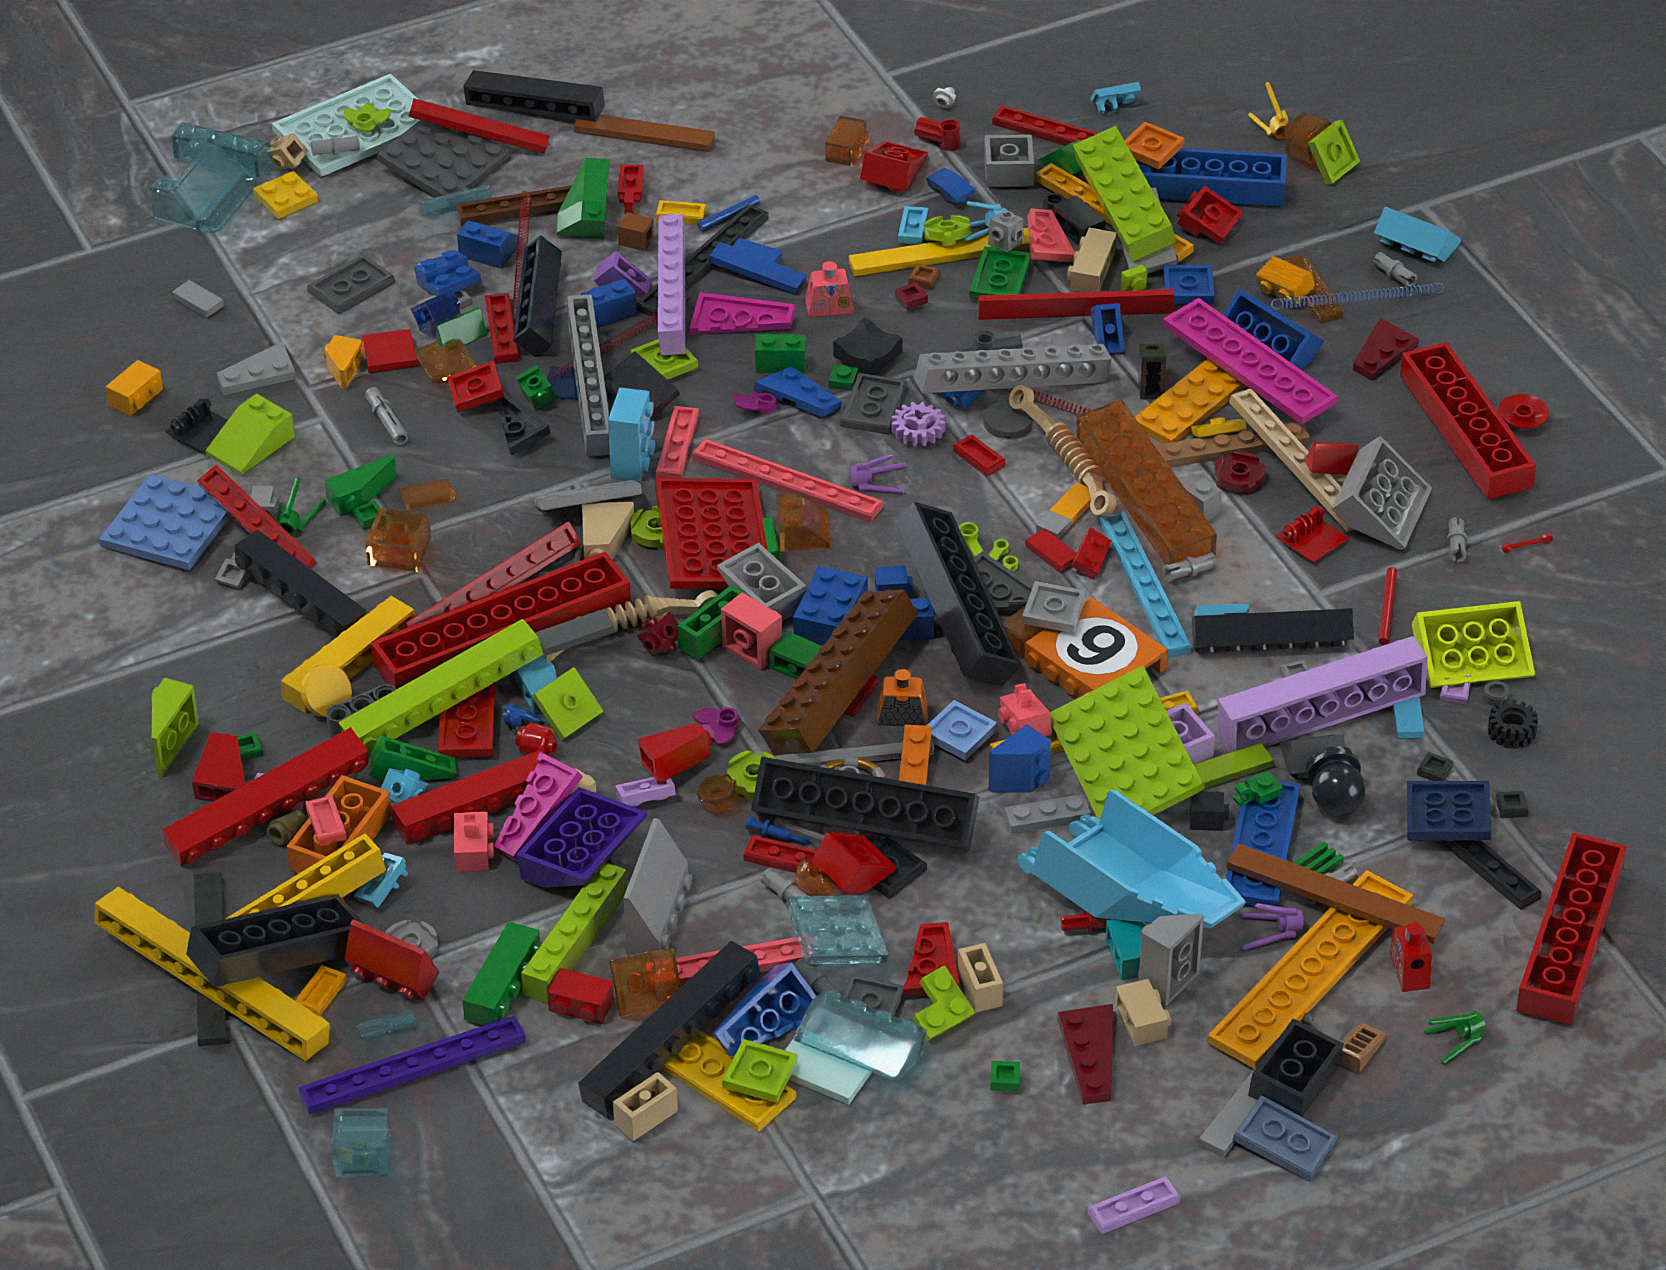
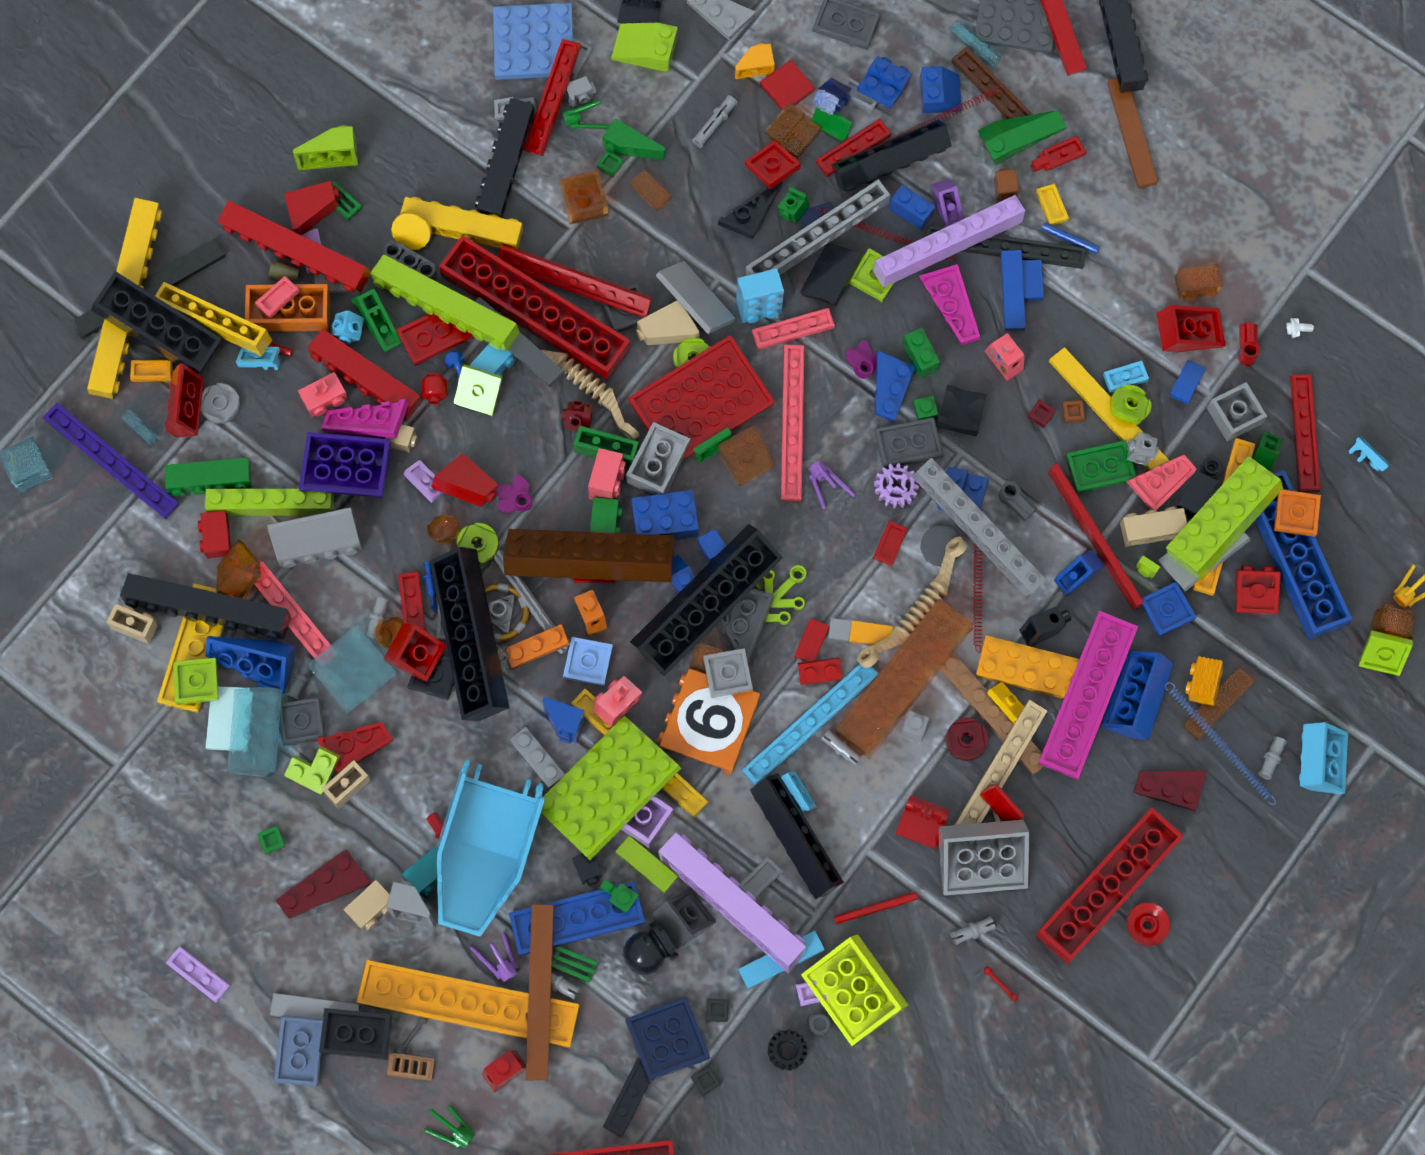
camera: 60 degrees right, 30 degrees up
medium azure plant [964,201,1007,242] -> none

